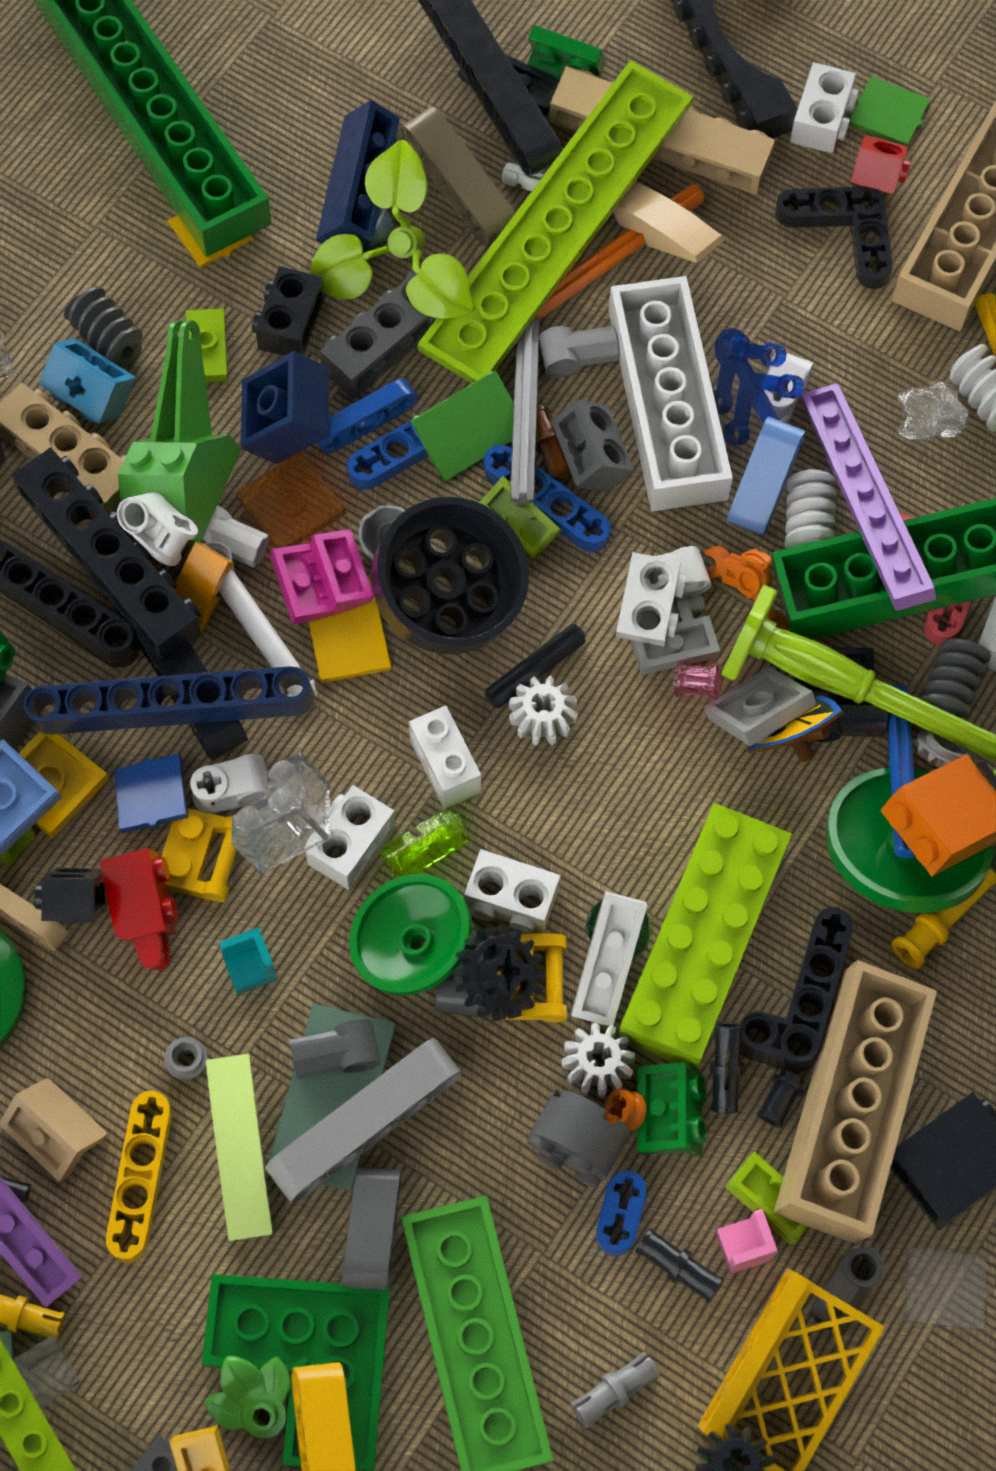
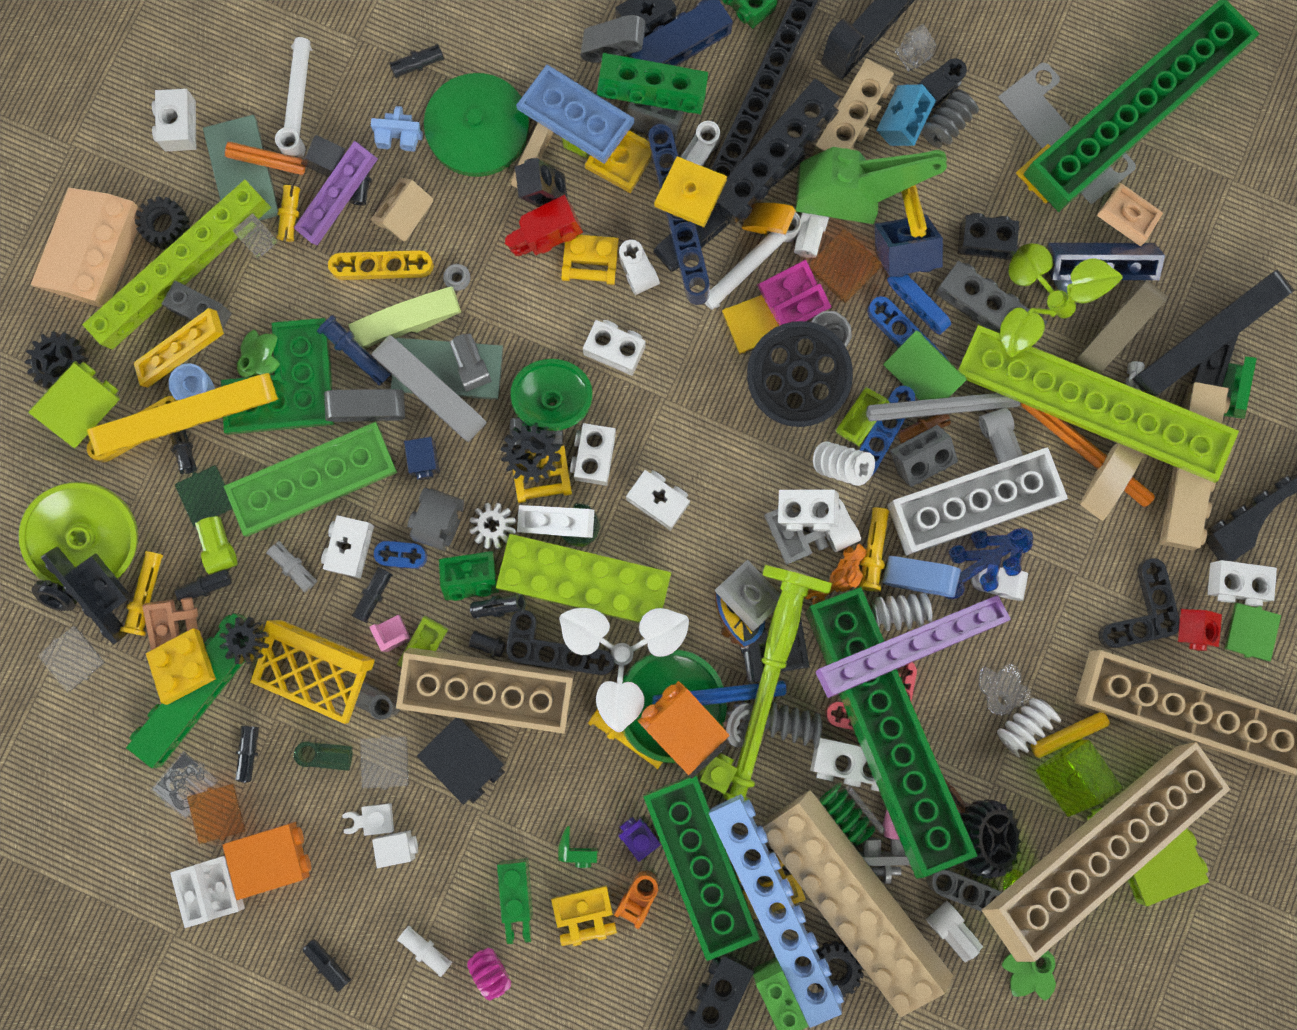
camera: 80 degrees right, 15 degrees up
piece [114,754,188,834] -> none
white piece [117,492,198,566] -> none
lime plate [186,308,228,383] -> none
teal panel [219,927,277,995] -> none
clear brick [231,752,330,874] -> none
clear neon green hinge [379,810,468,878] -> none
white brick [409,706,481,809] -> none
black axle [485,624,586,708] -> none
white gear [509,675,577,746] -> none
orange bush [604,1089,646,1131] -> none
clear pink bush [674,661,722,700] -> none
none -> clear green piece [293,741,353,771]
none -> dark blue pin [317,314,391,386]
none -> white brick [321,515,374,579]
none -> dark blue brick [404,437,440,480]
none -> white plant [559,608,689,732]
none -> white brick [626,470,690,531]
none -> yellow plate [654,156,727,227]
none -> white piece [681,121,720,166]
none -> white piece [813,441,875,486]
none -> yellow pin [856,507,890,592]
none -> yellow axle [901,185,927,237]
none -> black piece [918,58,967,109]
none -> light grey piece [998,63,1136,204]
none -> light nougat plate [1097,183,1163,246]

